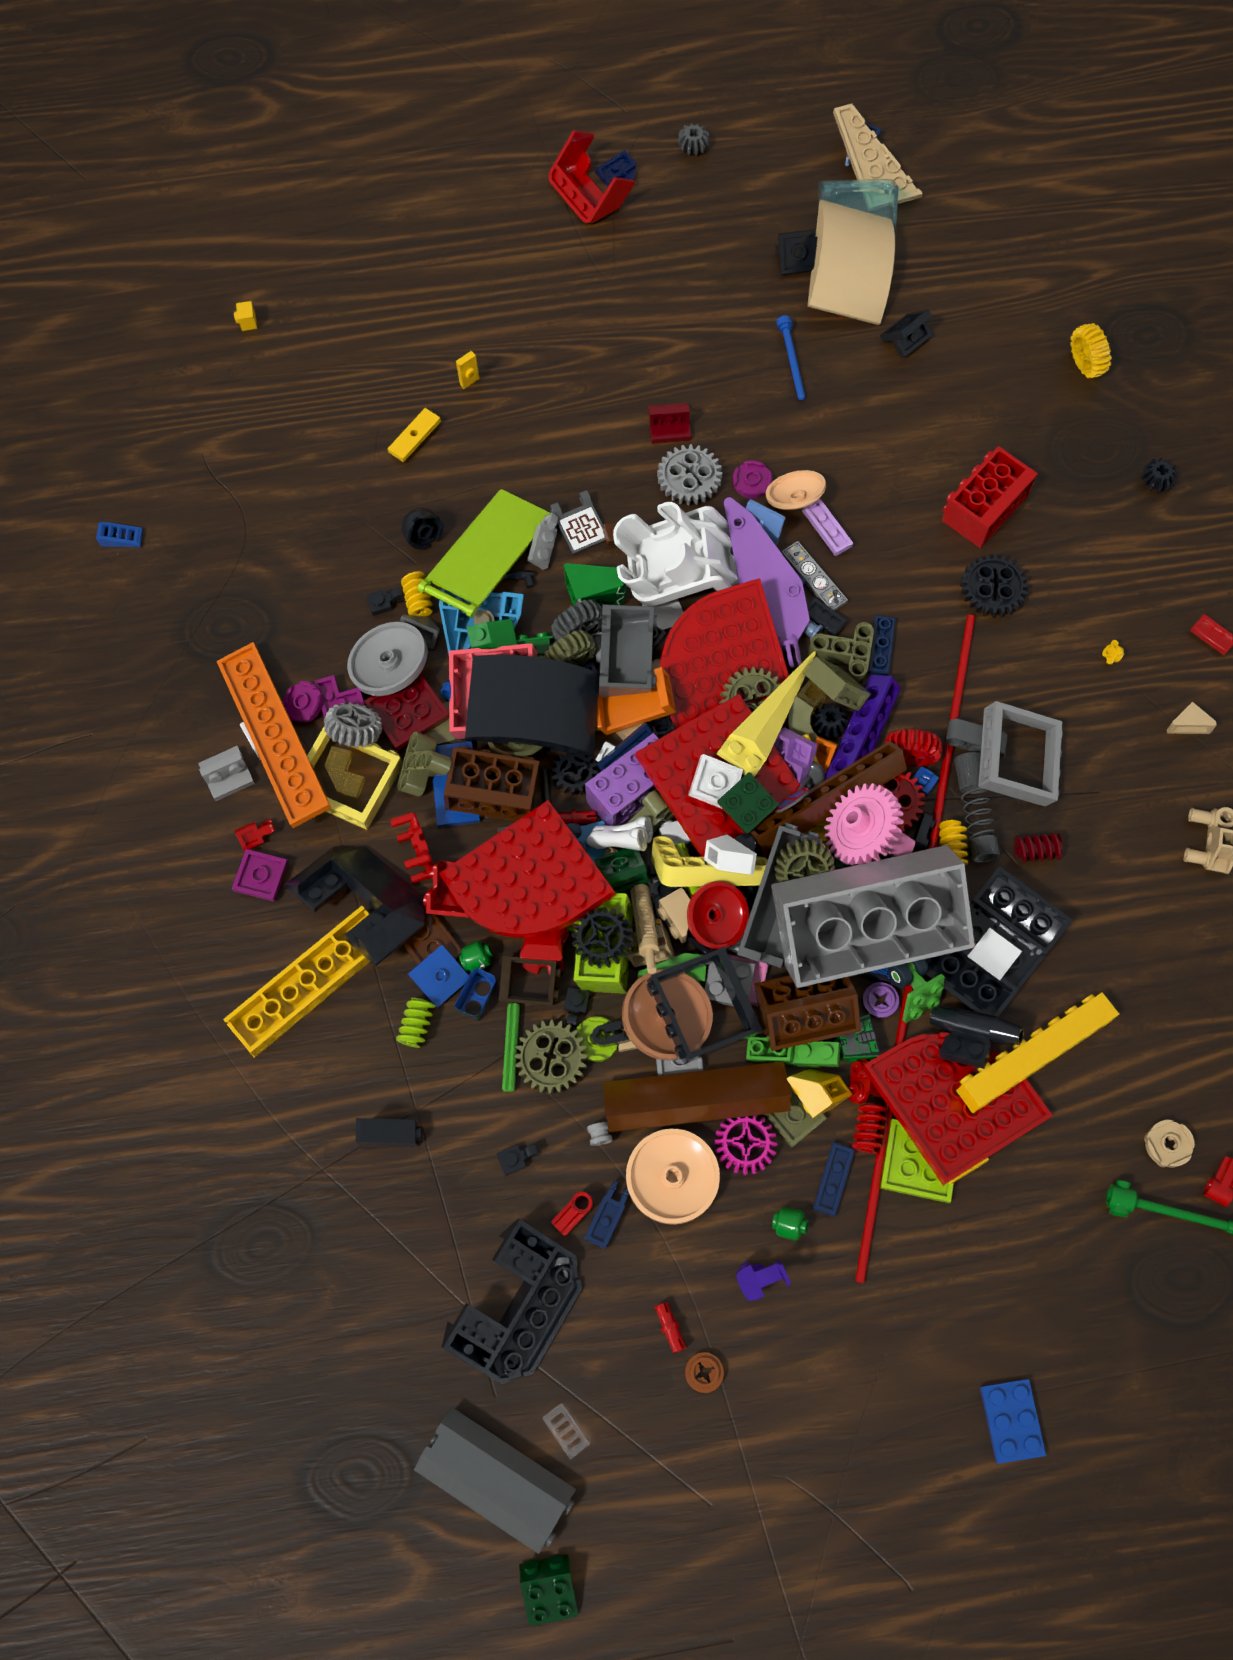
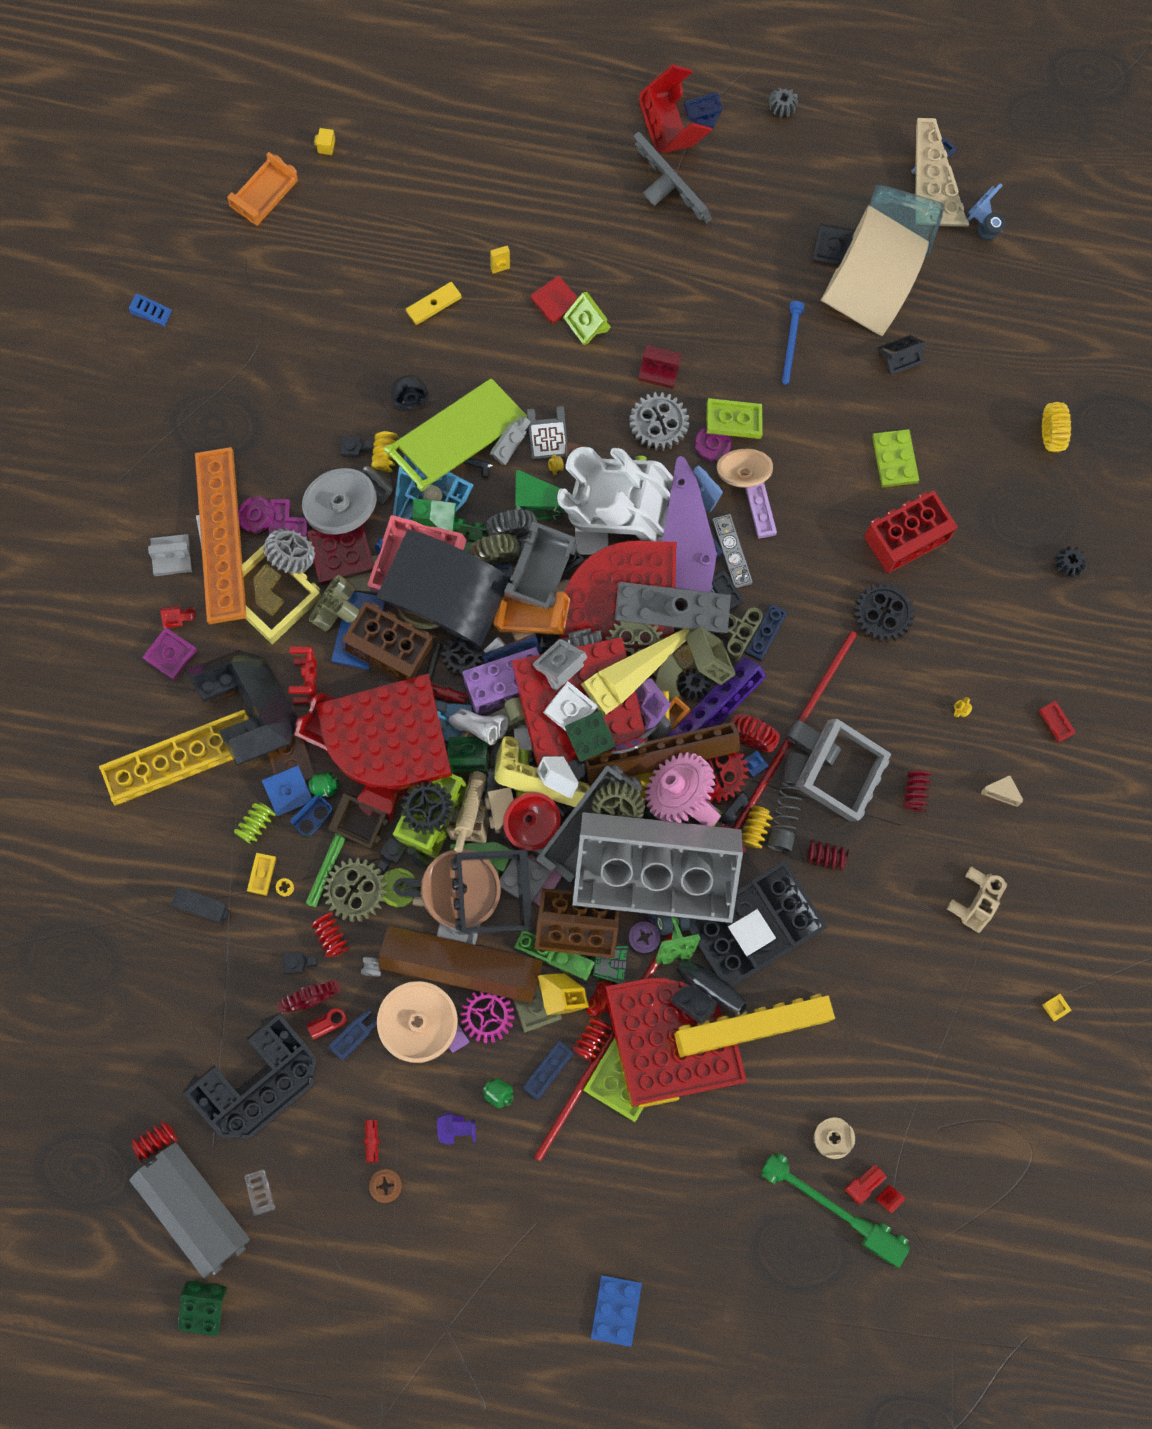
camera: 10 degrees right, 5 degrees up
none -> red piece [131,1121,178,1163]
none -> orange panel [227,152,298,226]
none -> yellow plate [247,853,276,896]
none -> yellow bush [276,878,294,897]
none -> dark red gear [276,980,341,1014]
none -> red piece [312,912,350,957]
none -> black bar [405,847,431,868]
none -> medium lavender tile [449,1025,470,1053]
none -> red tile [530,276,578,324]
none -> light grey bracket [533,639,587,691]
none -> yellow plate [548,454,564,476]
none -> dark grey gear [562,628,602,647]
none -> lime bracket [563,292,611,345]
none -> dark grey plate [615,582,731,634]
none -> dark grey plate [634,131,712,223]
none -> lime plate [707,398,762,439]
none -> lime plate [872,429,919,488]
none -> dark red piece [903,770,932,812]
none -> plate [967,183,1006,241]

